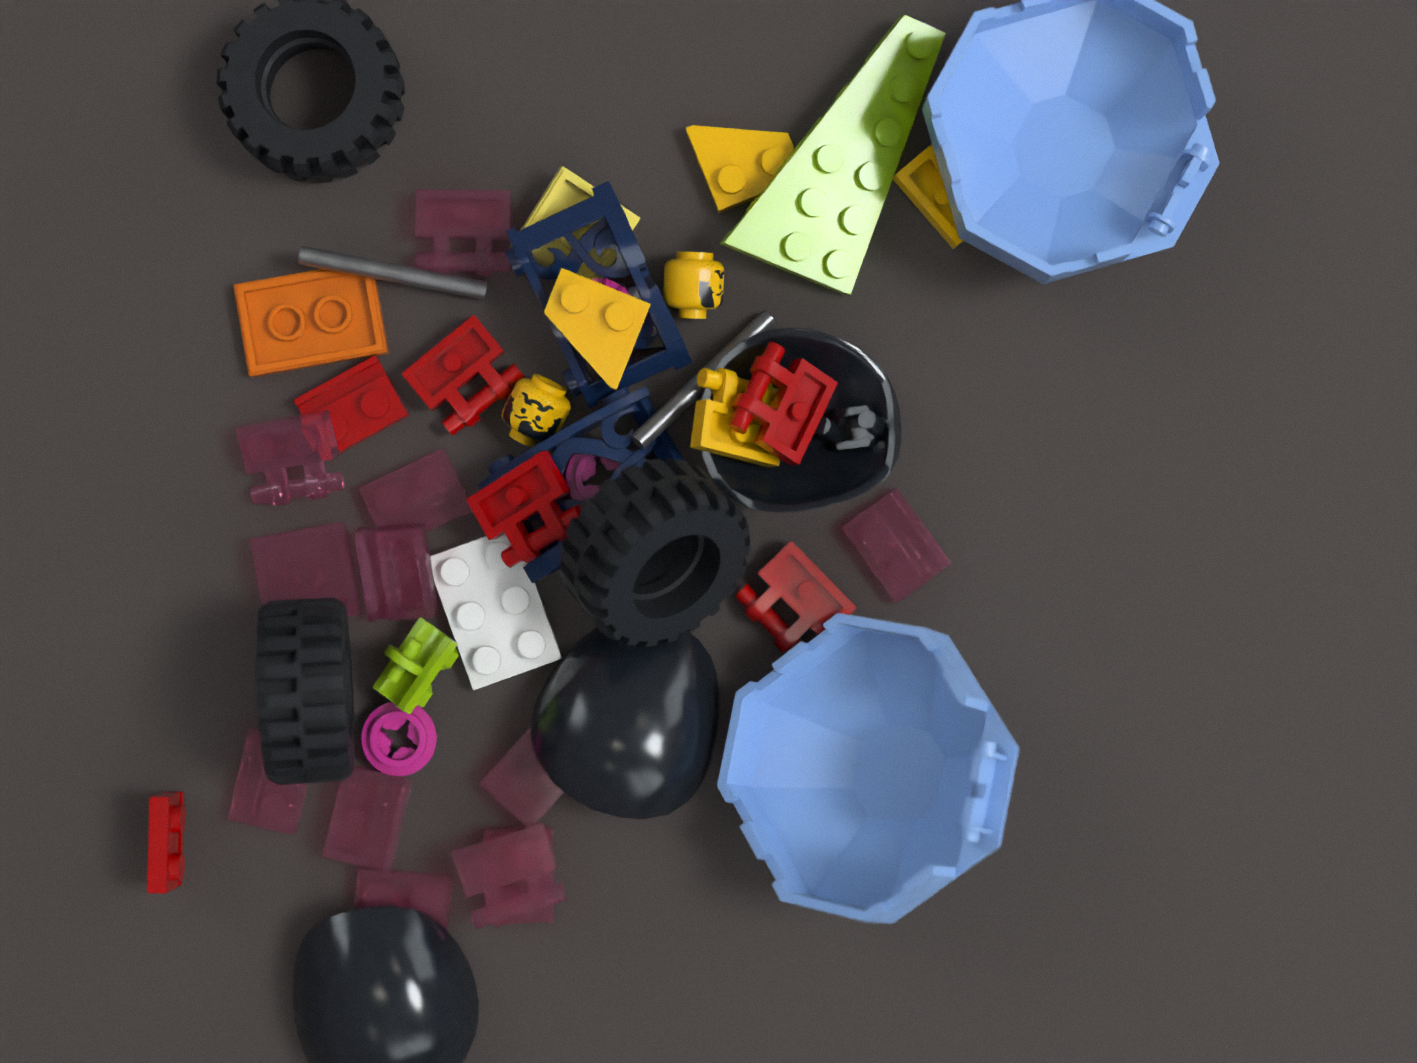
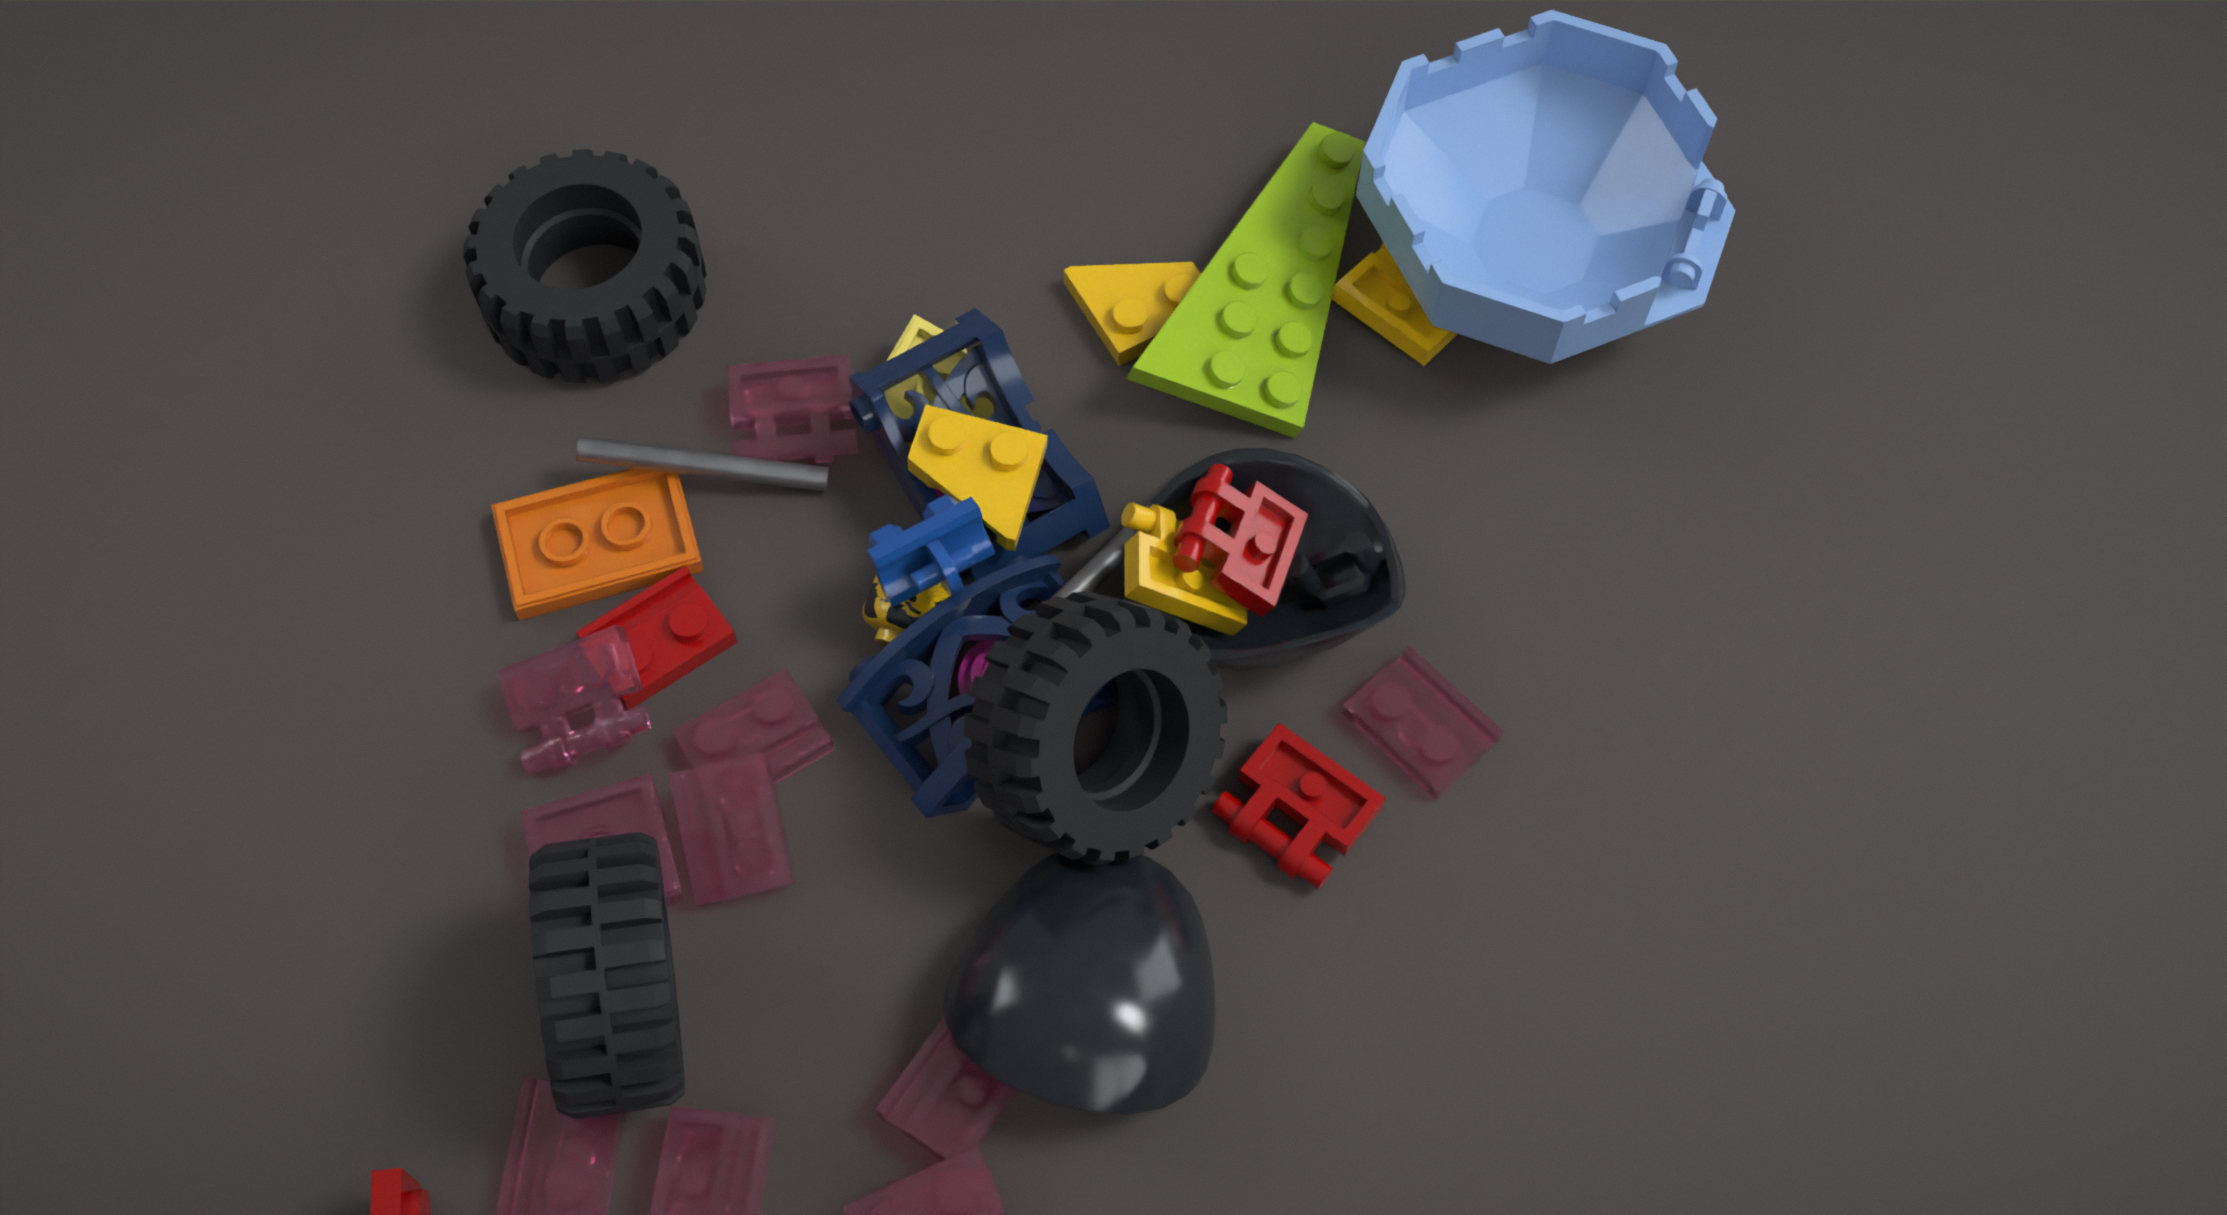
camera: 10 degrees left, 25 degrees down
dark pink gear [361,702,438,776] -> none
lime hips [372,617,459,714] -> none
red plate [401,315,525,436] -> none
white plate [426,534,563,690] -> none
red plate [466,450,581,568] -> none
yellow head [663,251,724,319] -> none
light blue windscreen [717,613,1019,924] -> none
none -> blue hips [867,494,995,607]

